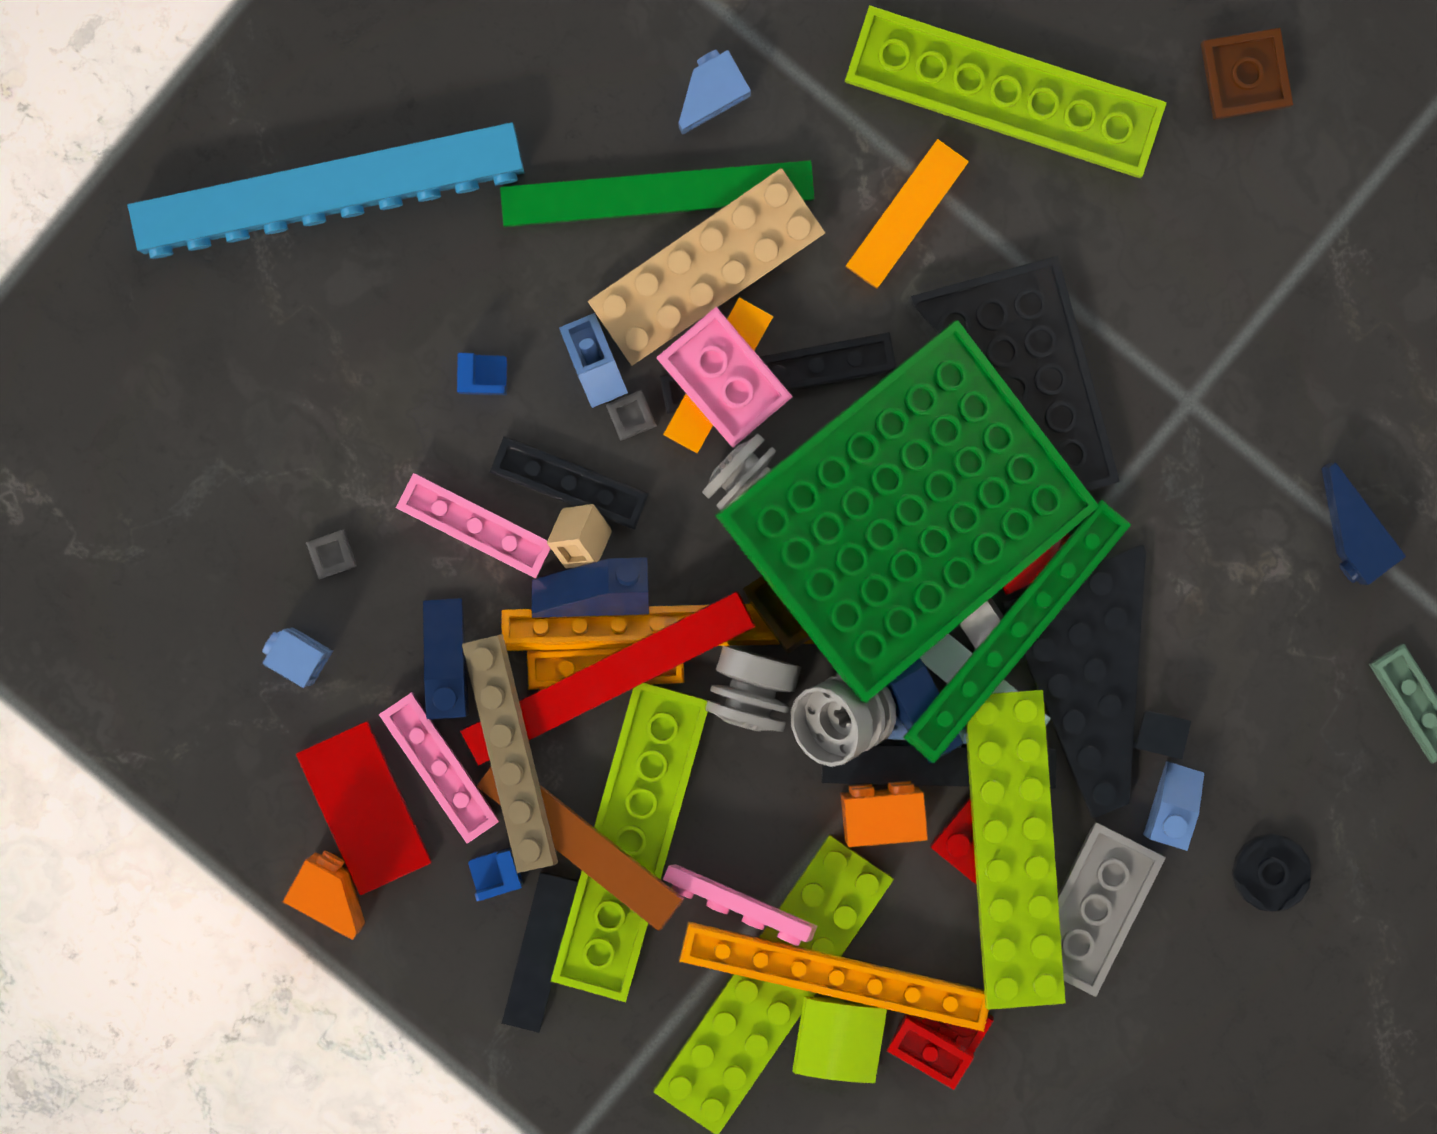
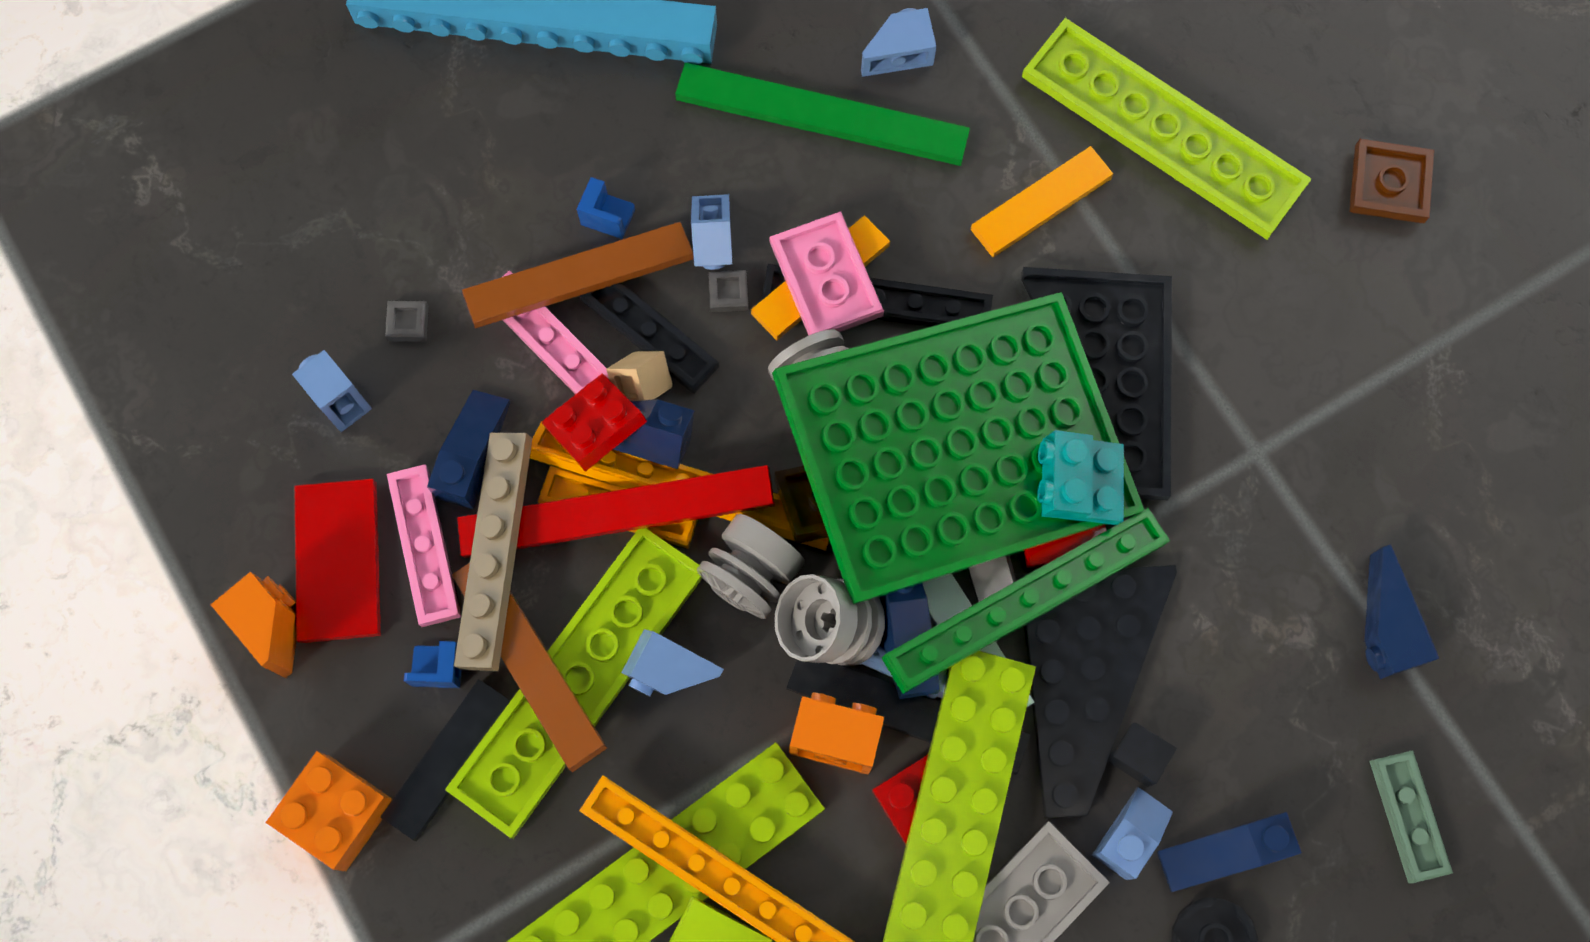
camera: 20 degrees right, 15 degrees down
tan plate [588,168,825,366] -> none
bright pink plate [663,864,818,946] -> none
none -> orange brick [265,751,393,871]
none -> dark orange tile [462,222,693,329]
none -> red plate [542,373,647,472]
none -> medium blue slope [621,629,724,697]
none -> teal plate [1037,430,1124,525]
none -> dark blue slope [1157,812,1302,892]

